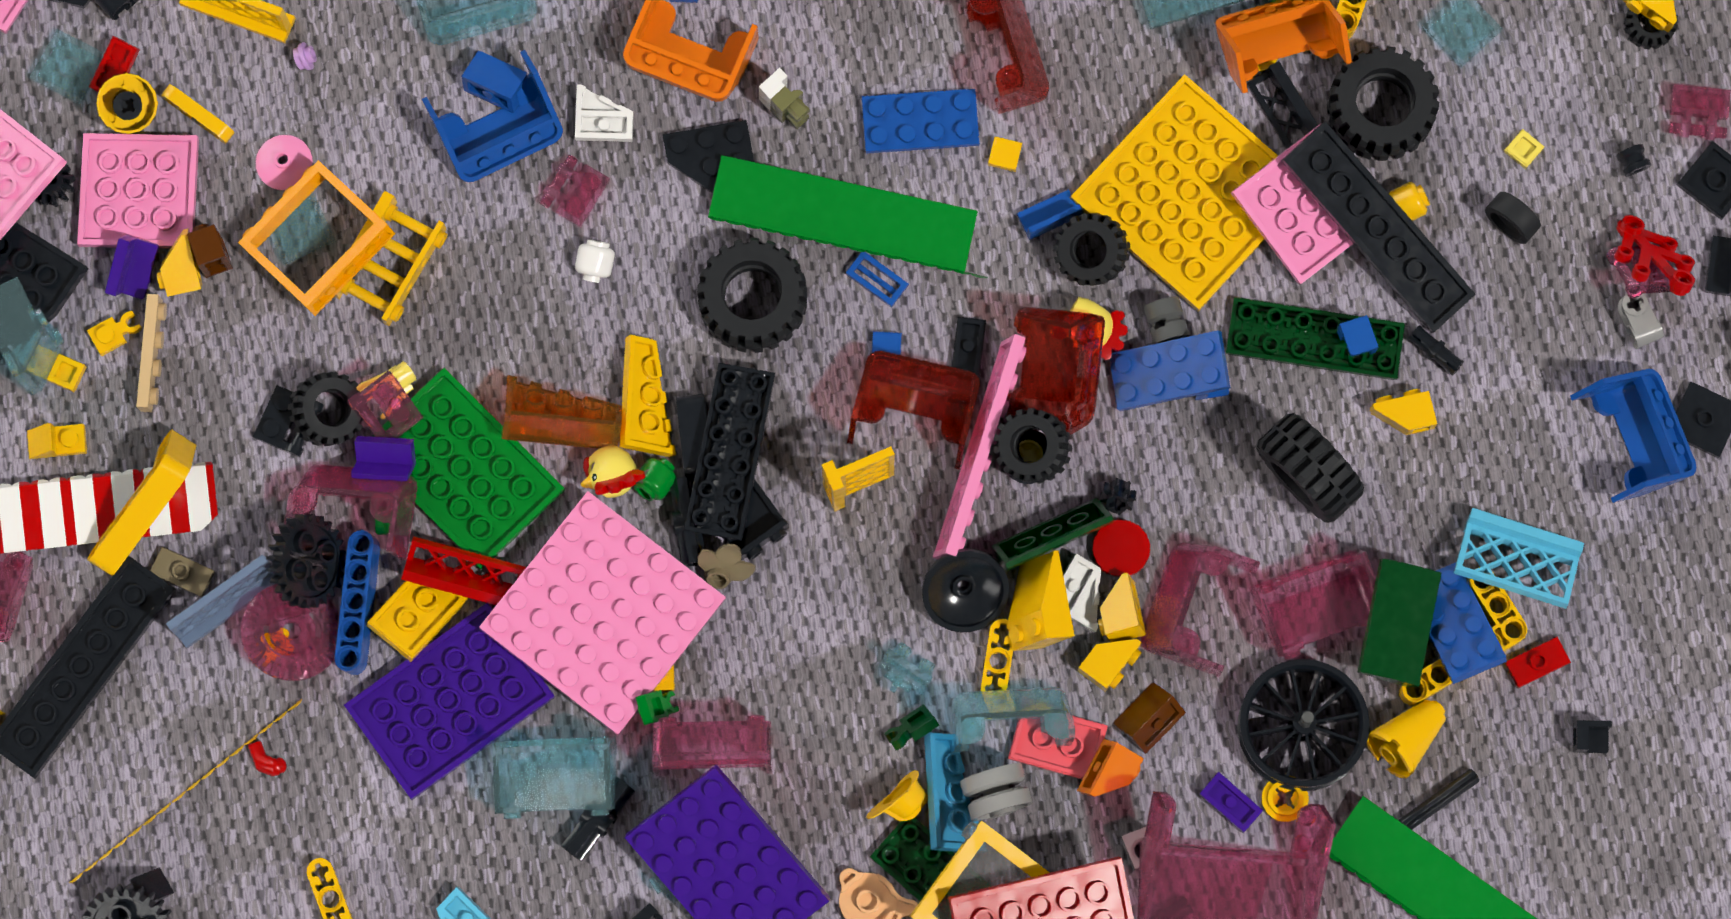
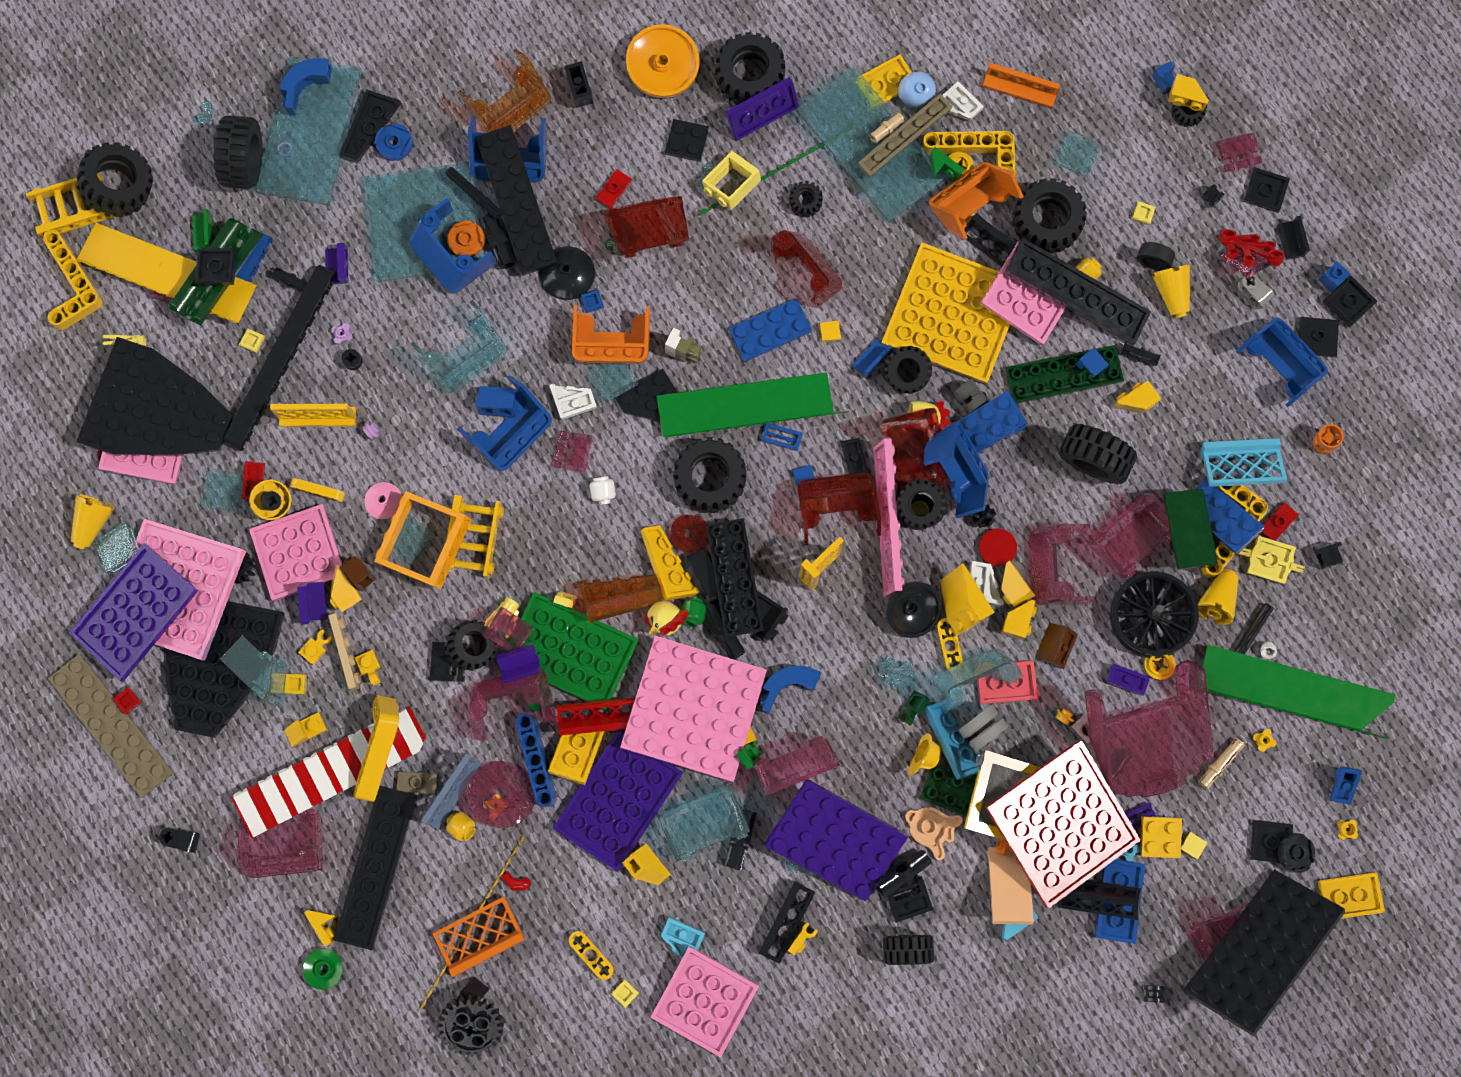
camera: 20 degrees left, 0 degrees up
black gear [266,514,346,609] -> none
dark tan plate [698,544,756,589] -> none
dark green slope [992,498,1114,571] -> none
orange slope [1077,739,1144,797] -> none
none -> yellow plate [355,650,381,686]
none -> orange fence [432,896,526,977]
none -> yellow head [446,812,476,841]
none -> light yellow tile [553,591,577,608]
none -> clear light blue tile [587,363,638,403]
none -> yellow slope [622,843,671,885]
none -> clear red plate [670,514,708,553]
none -> blue arch [760,666,822,714]
none -> blue windscreen [923,421,989,518]
none -> yellow plate [1056,708,1075,726]
none -> yellow cone [1152,265,1190,318]
none -> light yellow plate [1239,536,1305,584]
none -> white hinge [1260,642,1277,659]
none -> orange wheel [1312,424,1344,455]

